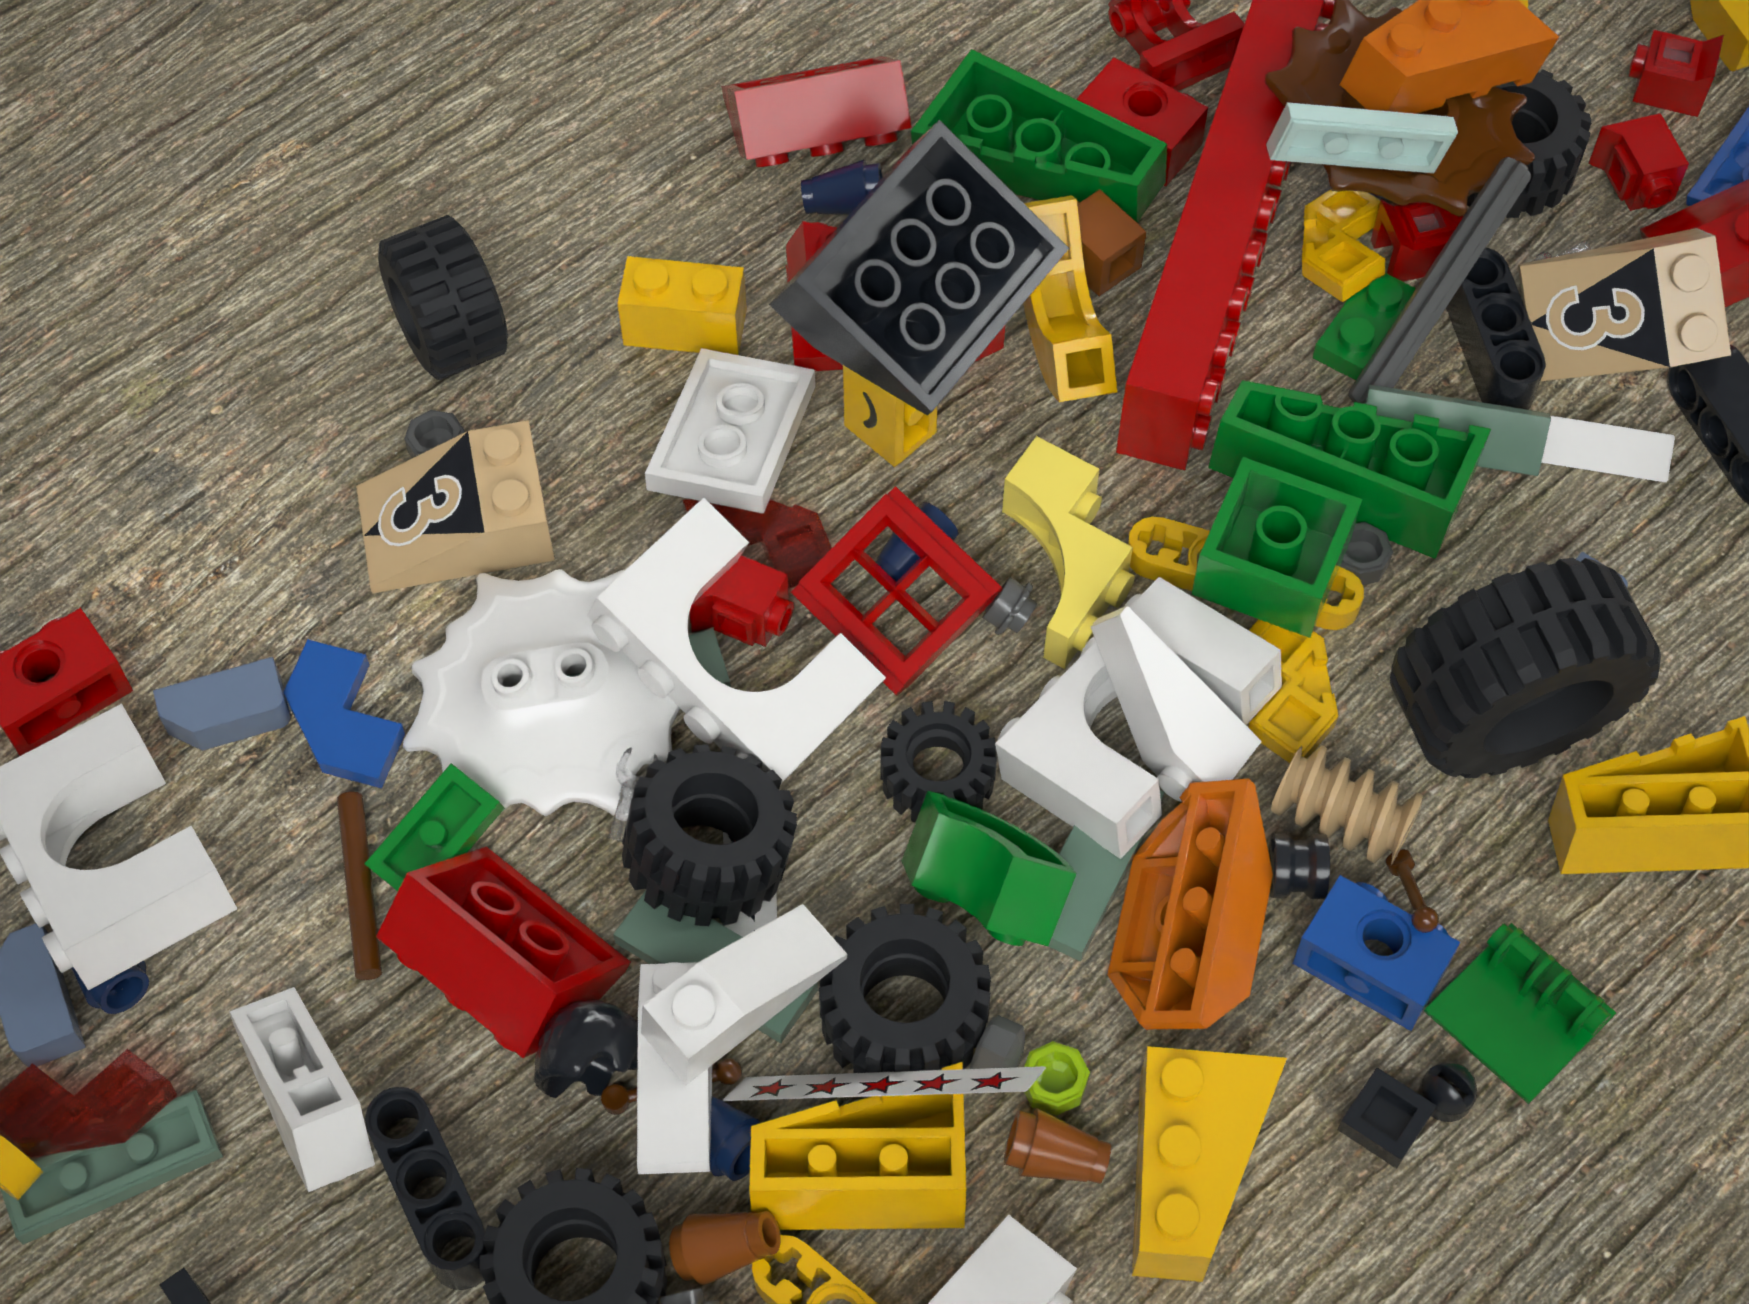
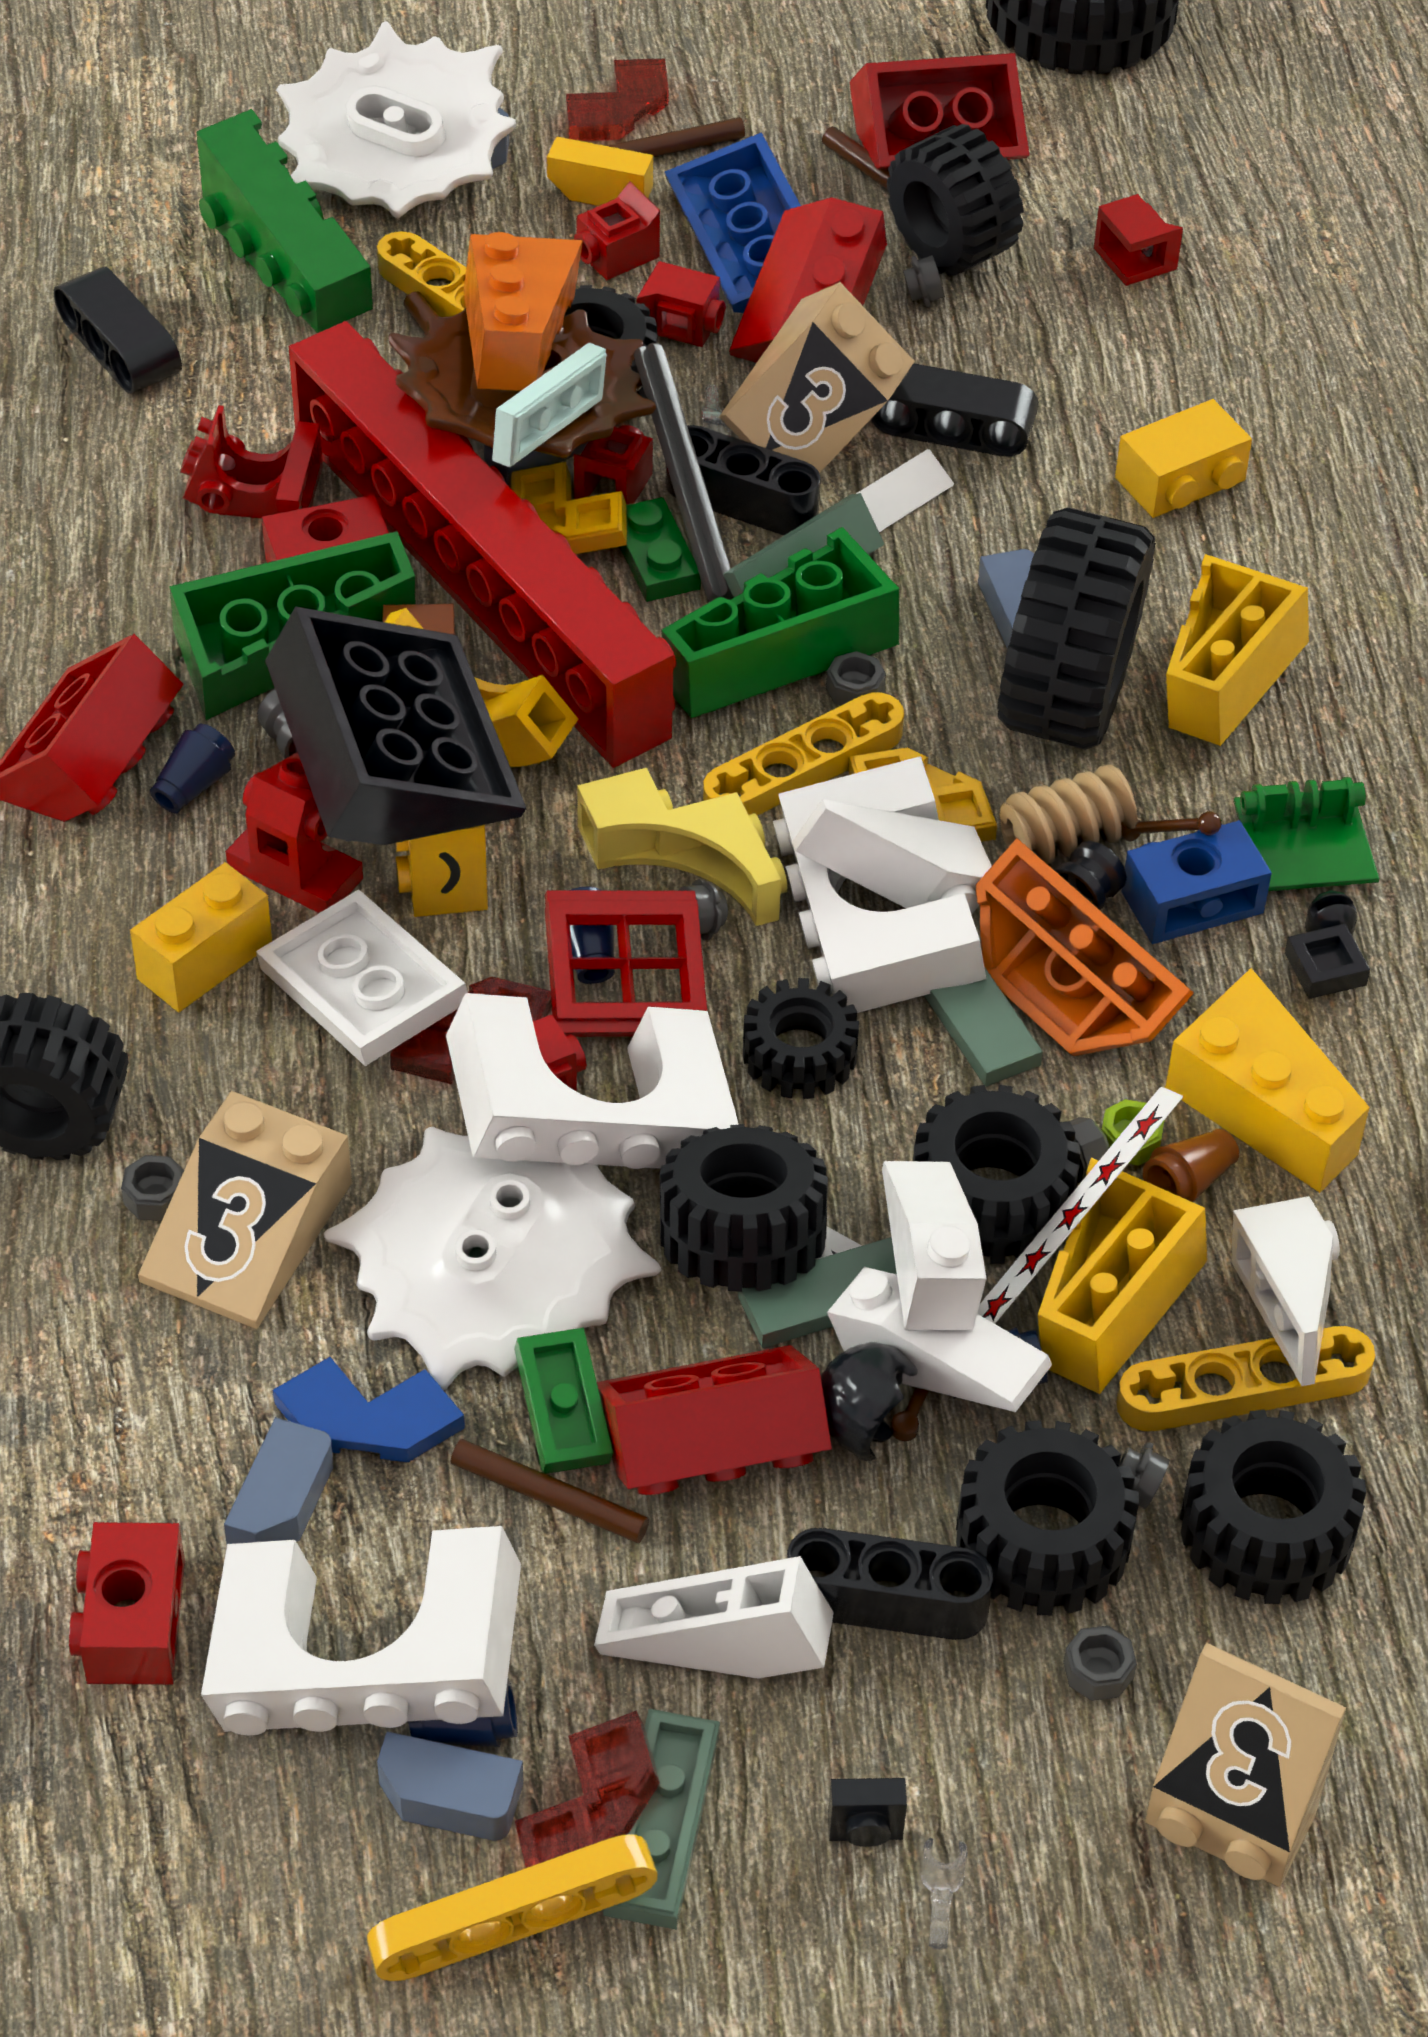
camera: 55 degrees left, 10 degrees down
clear hand [608,747,658,842] -> none
dark orange cone [669,1211,781,1285] -> none
green brick [901,791,1076,946] -> none
green brick [1191,457,1363,638] -> none

